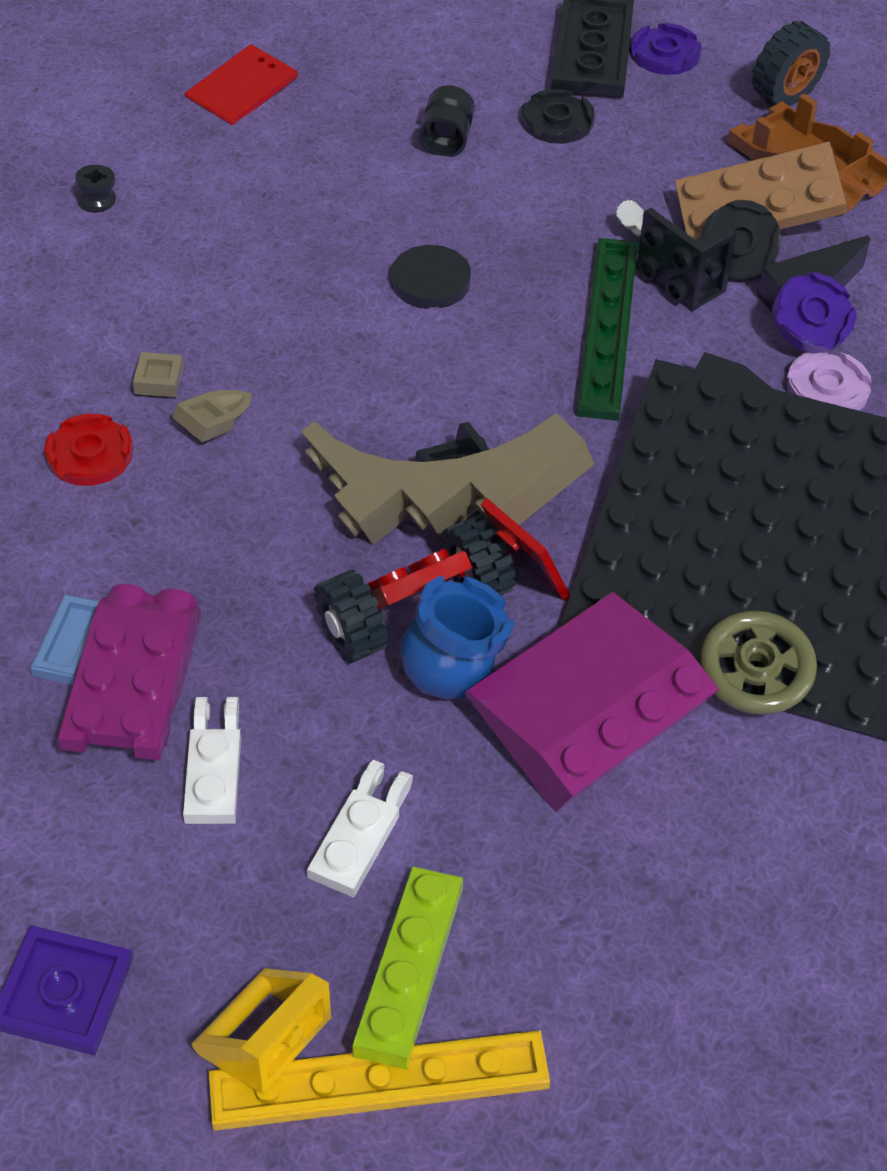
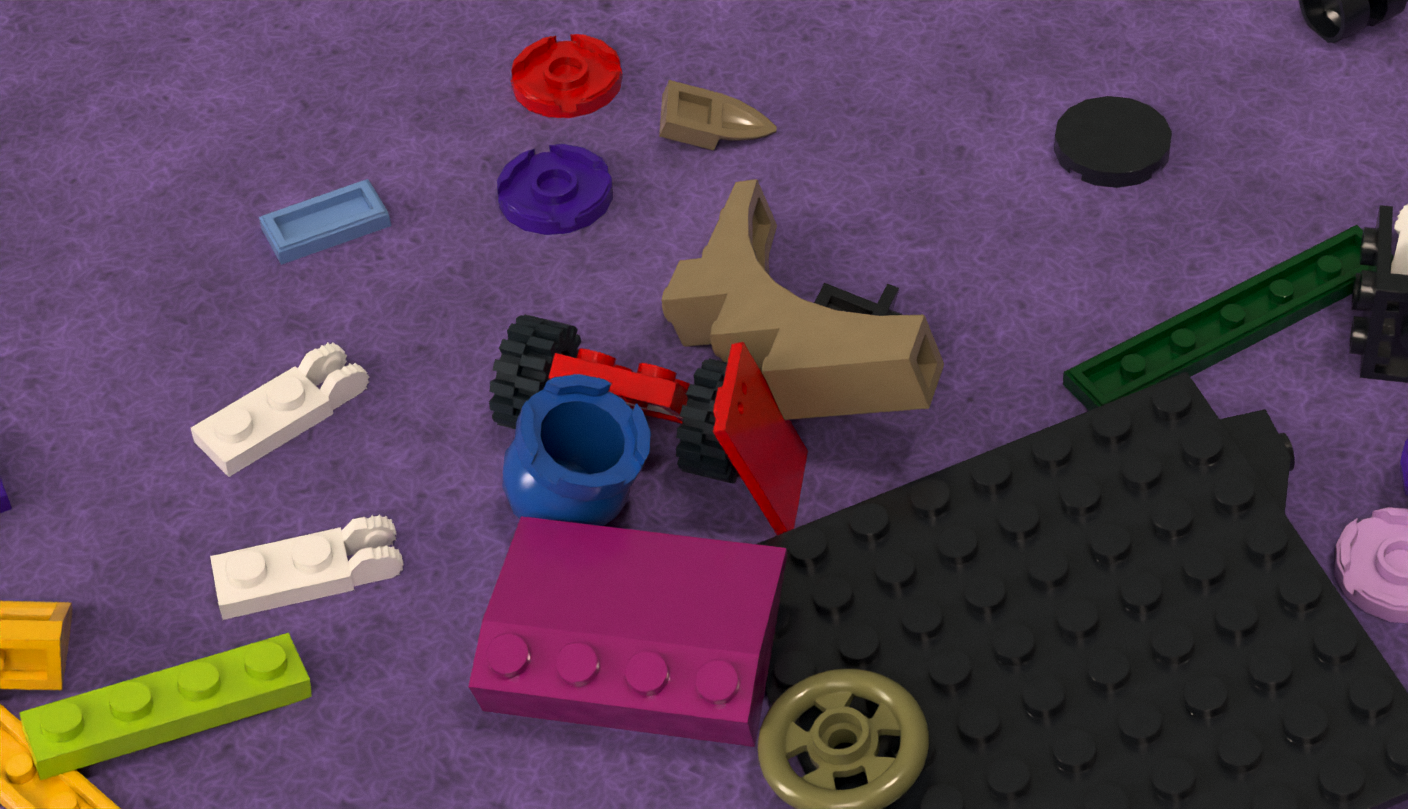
camera: 55 degrees right, 5 degrees down
magenta piece [58,584,201,760] -> none
dark tan plate [133,352,184,397] -> none
none -> dark purple tile [497,144,613,235]

